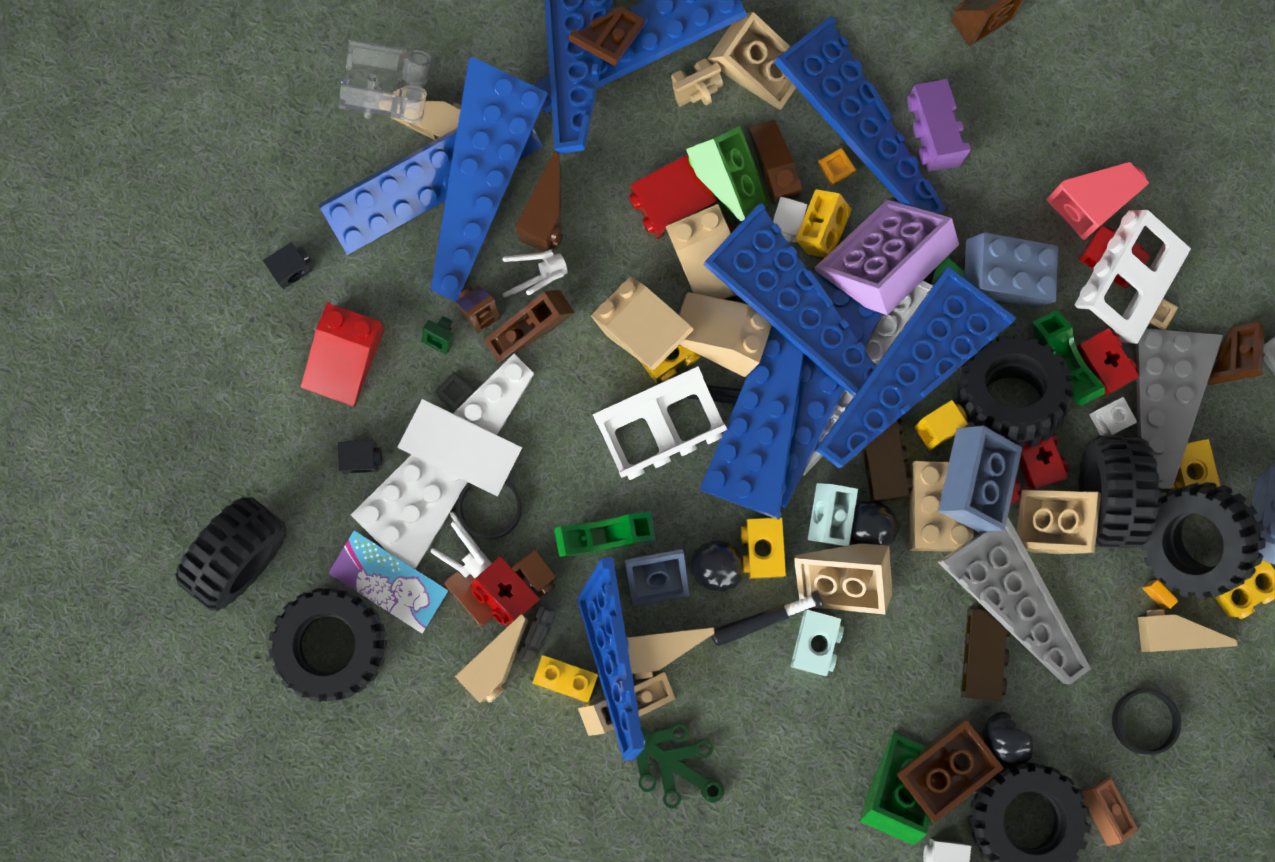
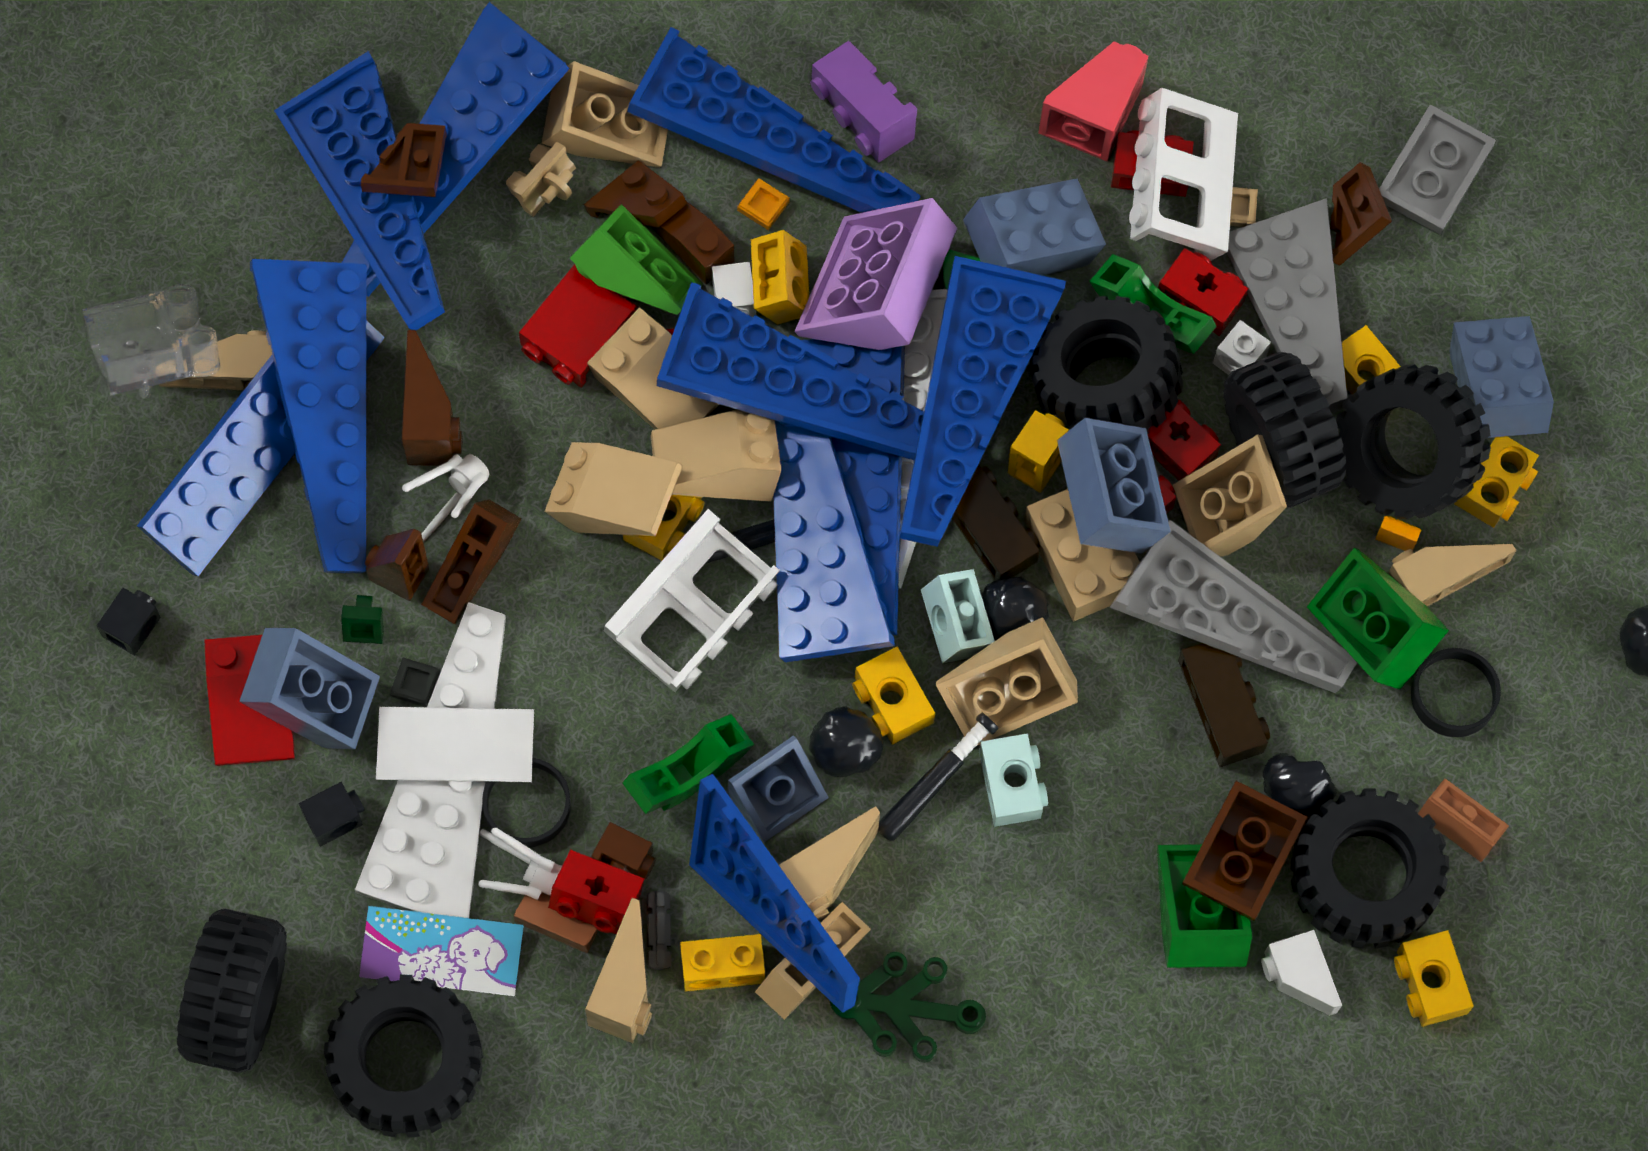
camera: 25 degrees left, 10 degrees down
none -> sand blue brick [239,628,380,749]
none -> reddish brown wing [583,160,687,227]
none -> green slope [1307,548,1449,689]

